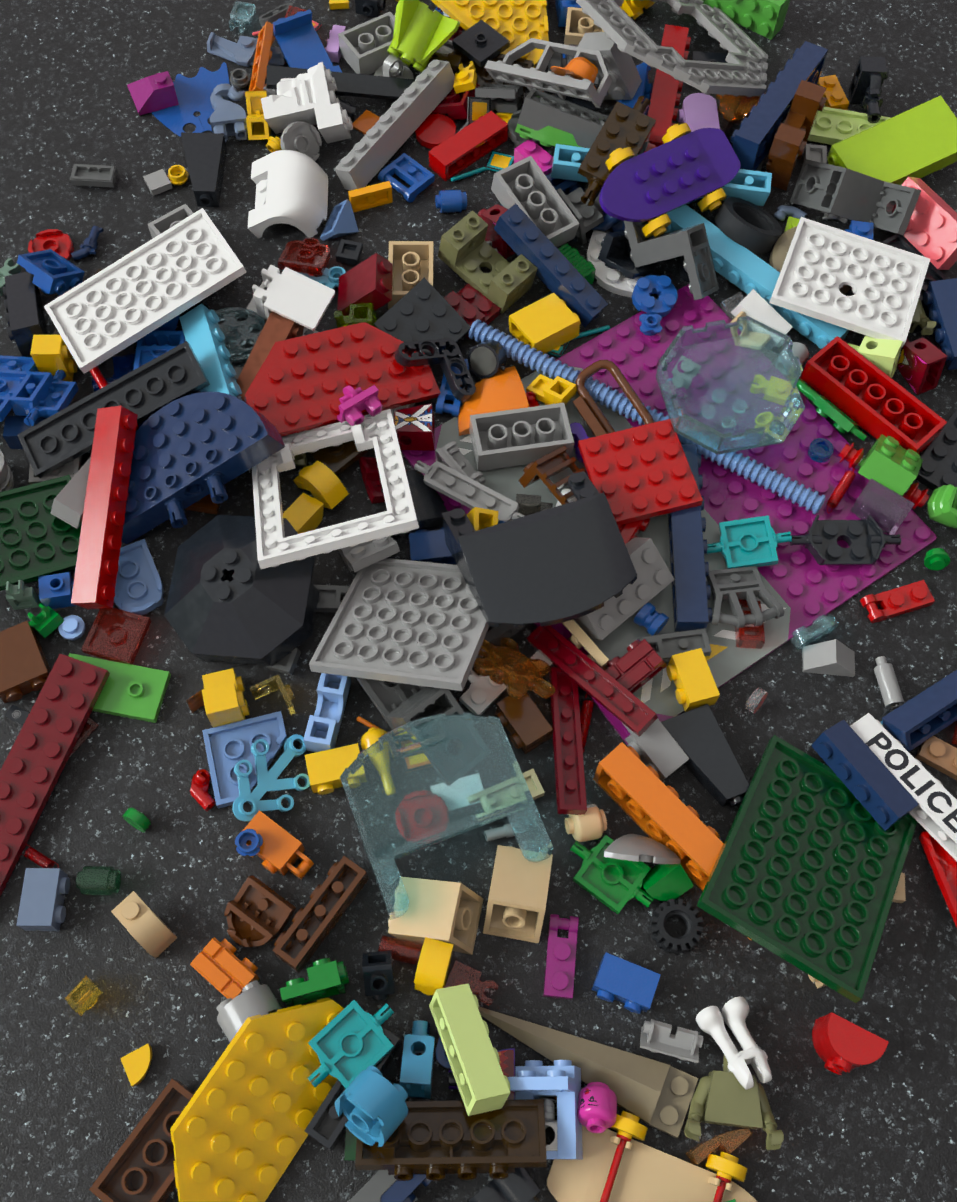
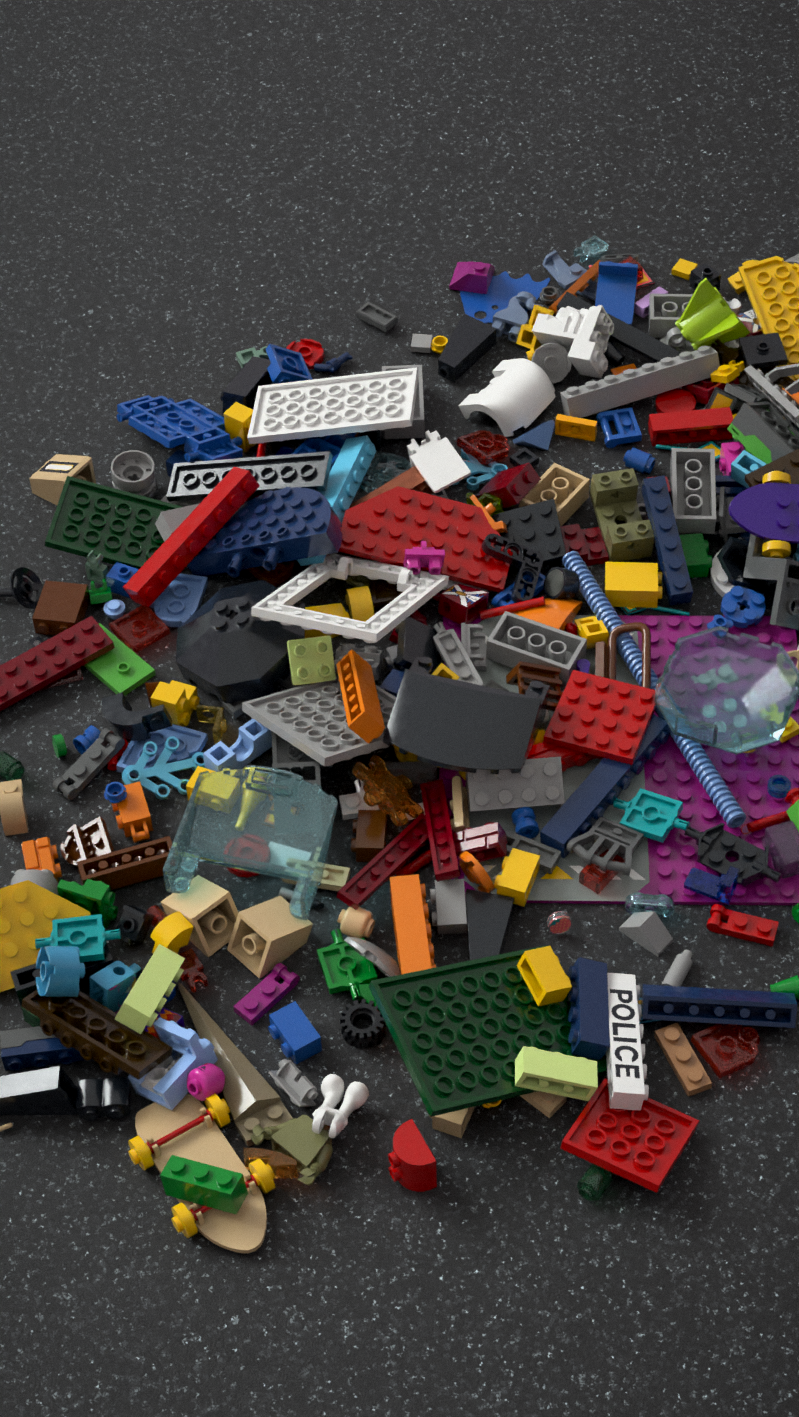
camera: 40 degrees right, 15 degrees down
none -> dark grey plate [52,728,125,800]
none -> blue wheel [73,725,100,755]
none -> black arch [102,692,172,741]
none -> yellowish green plate [287,635,336,685]
none -> orange brick [336,650,385,744]
none -> orange tile [458,851,494,893]
none -> orange piece [469,494,508,534]
none -> red bar [480,596,546,620]
none -> yellowish green brick [515,1046,598,1101]
none -> yellow brick [517,946,572,1006]
none -> clear blue bracket [684,866,740,904]

